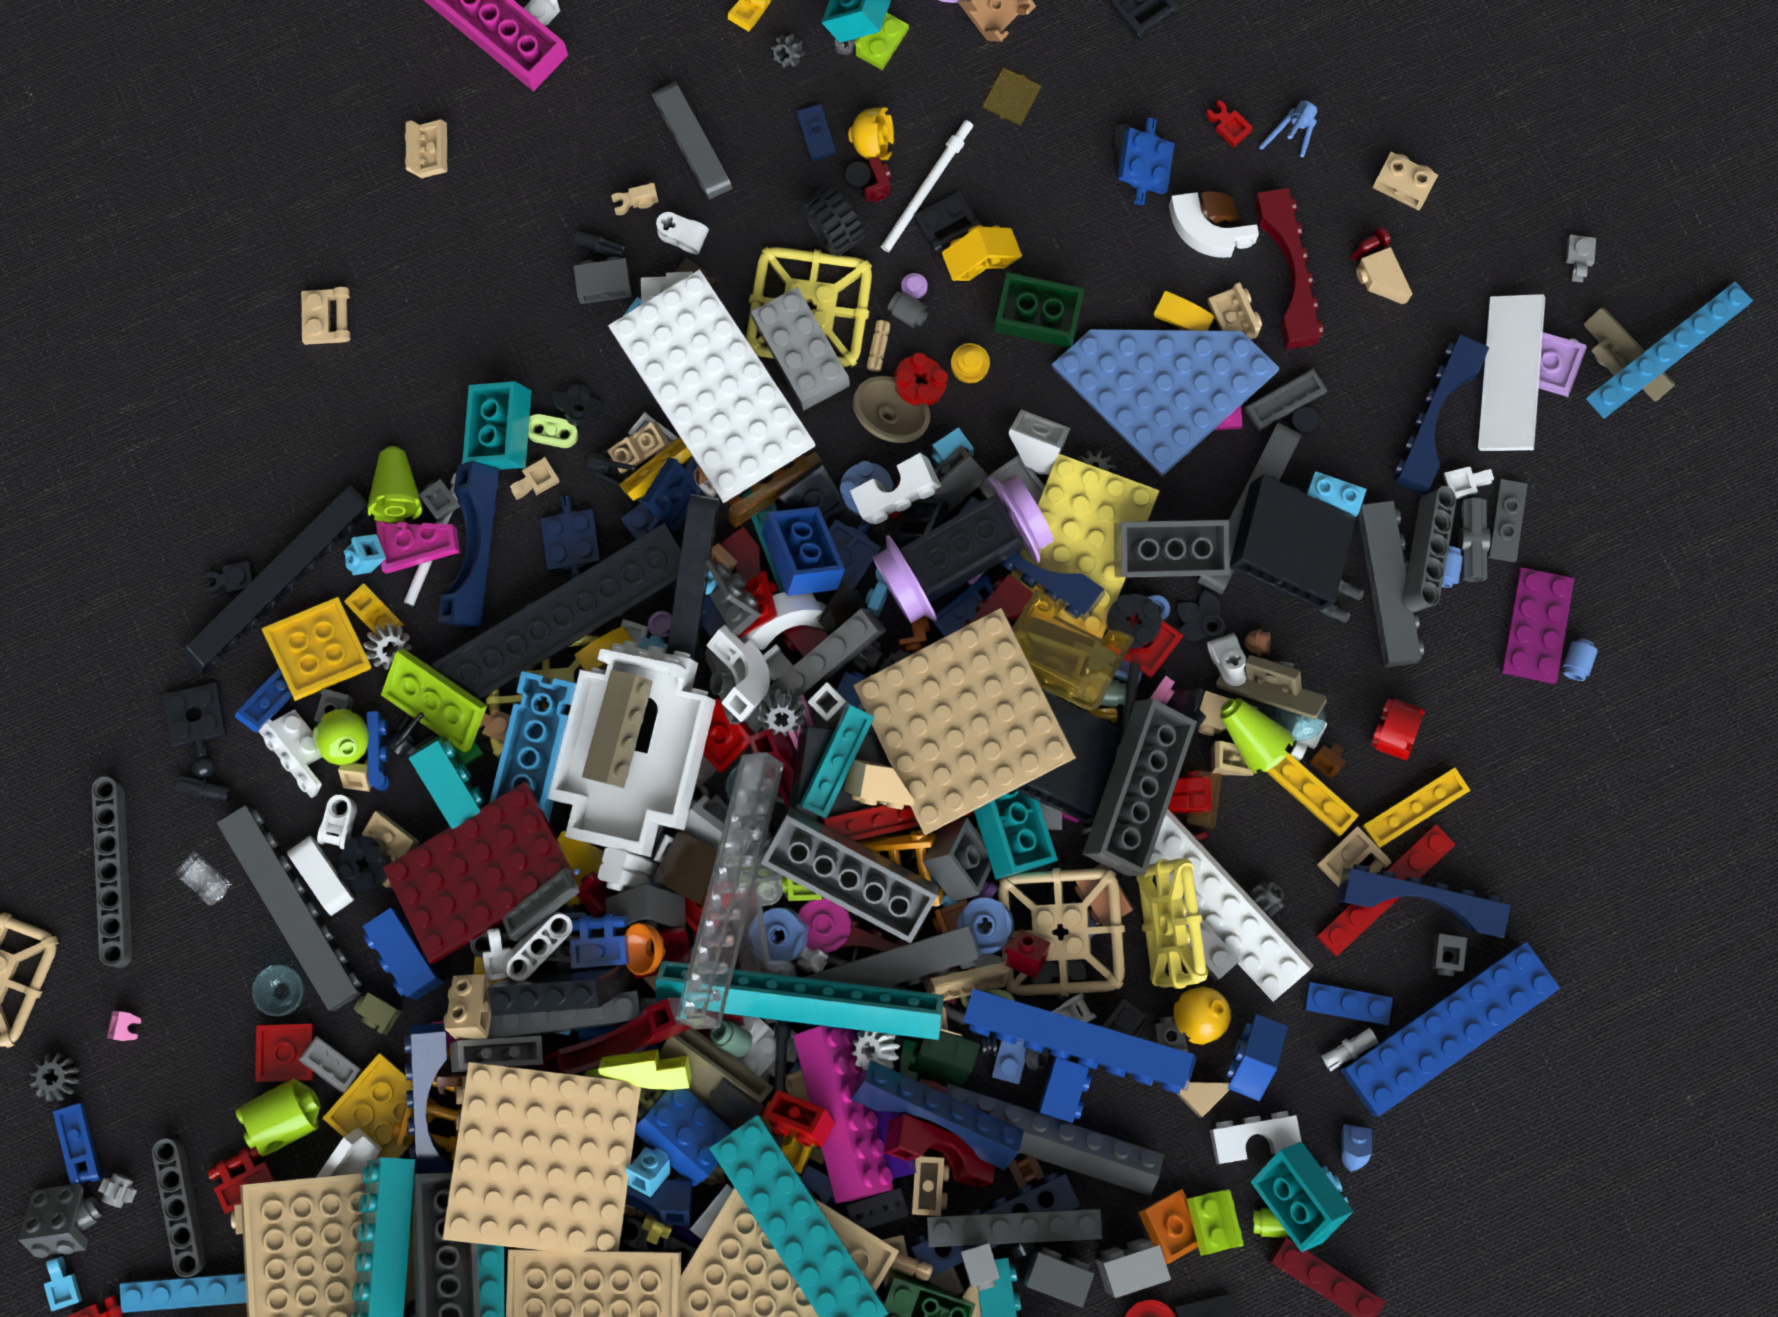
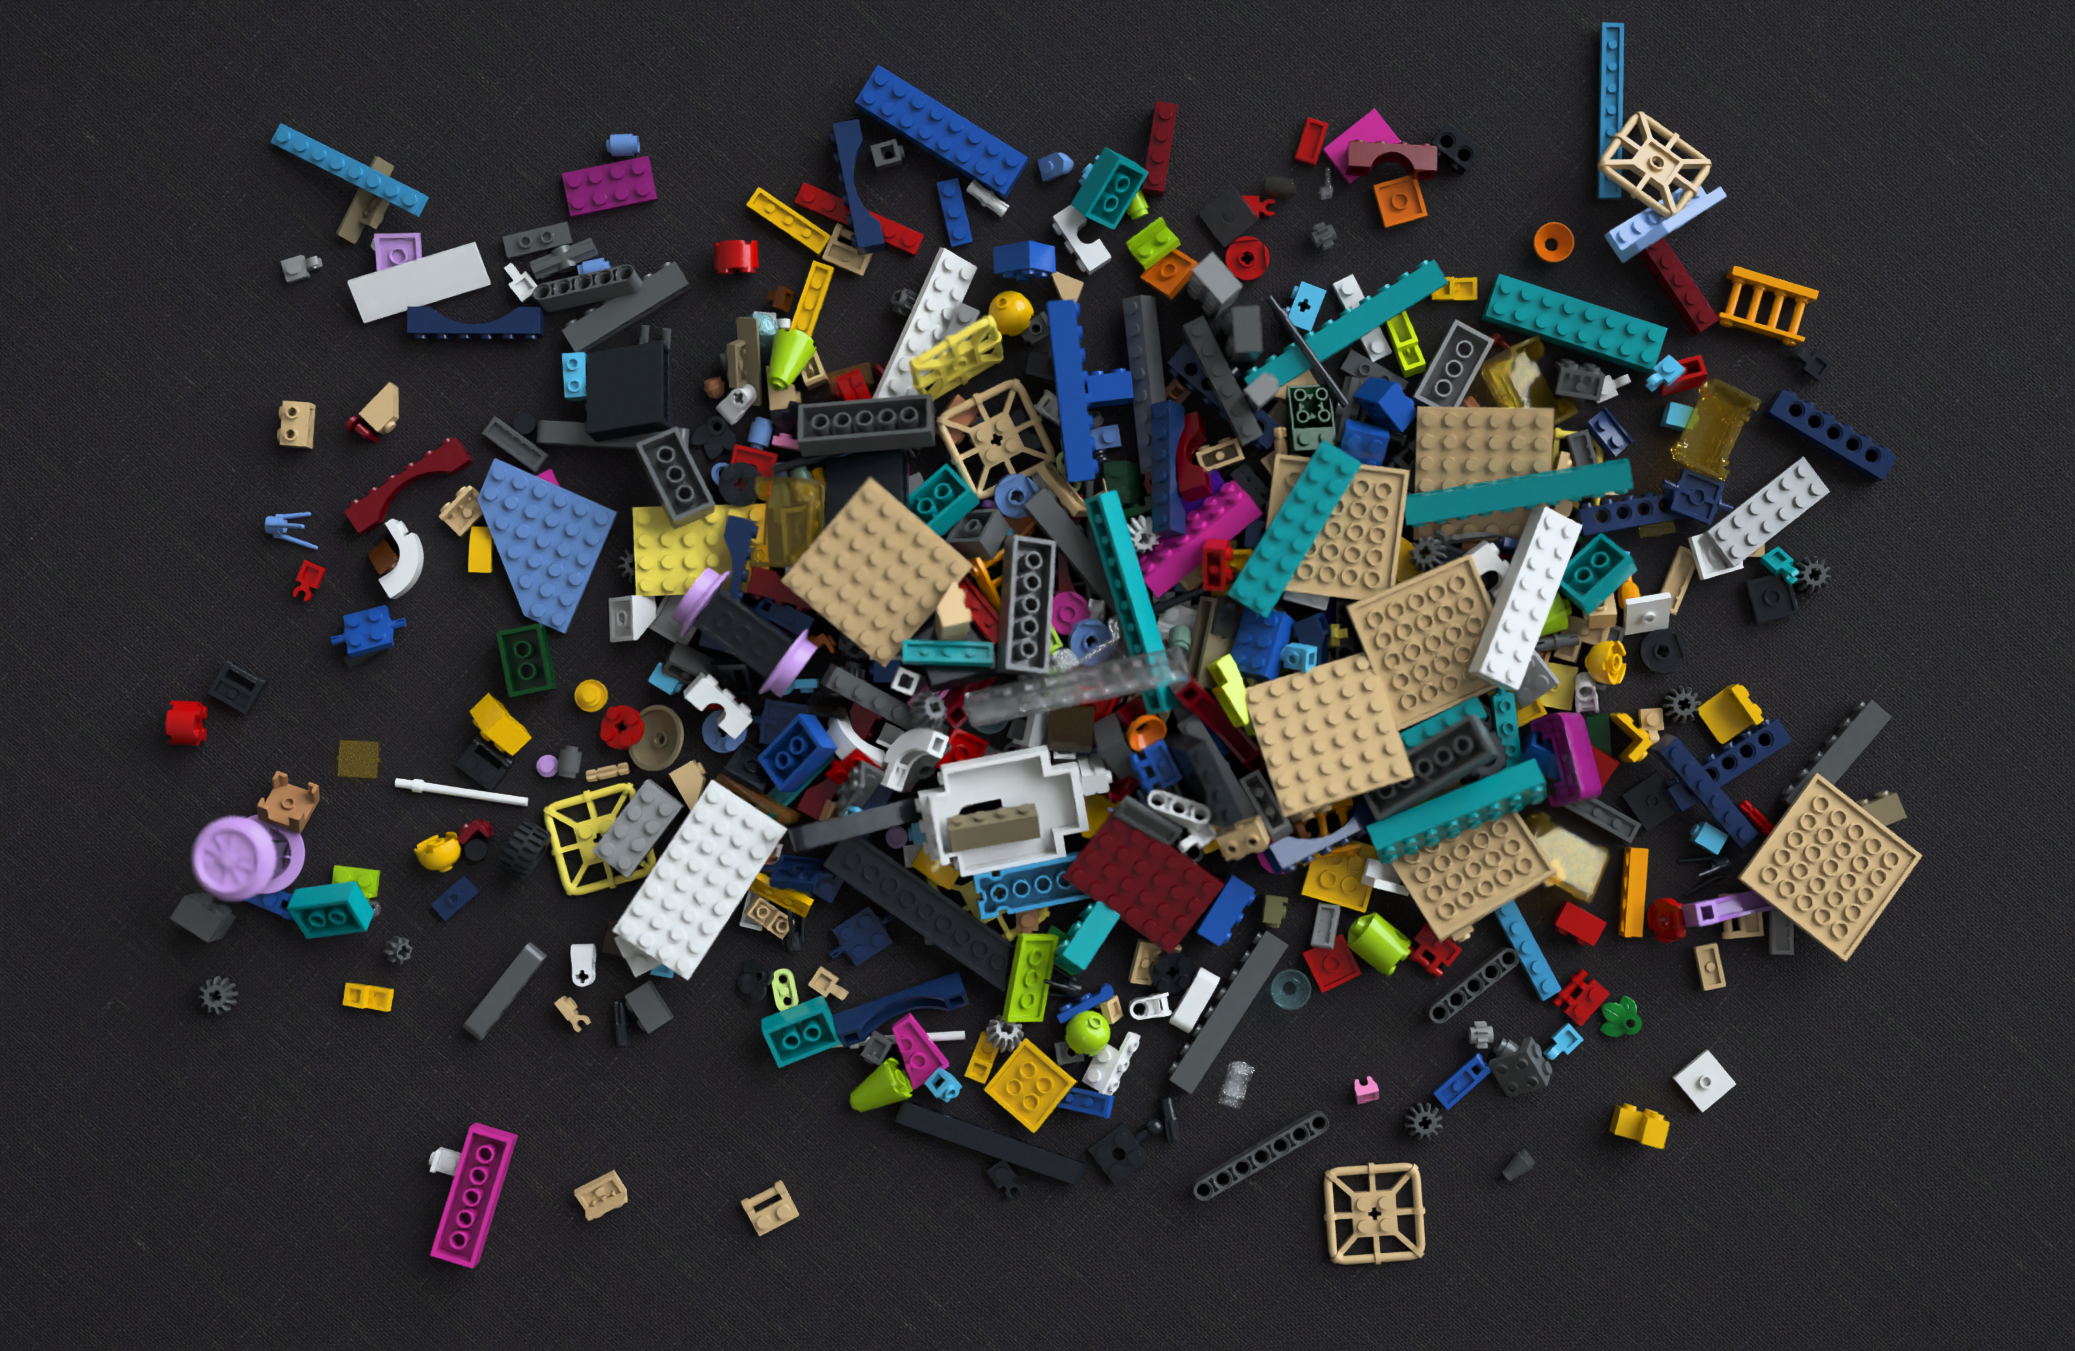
camera: 120 degrees left, 10 degrees up
dark red brick [1004,929,1051,979] -> none
none -> tan slope [669,760,706,811]
none -> medium blue brick [747,417,773,451]

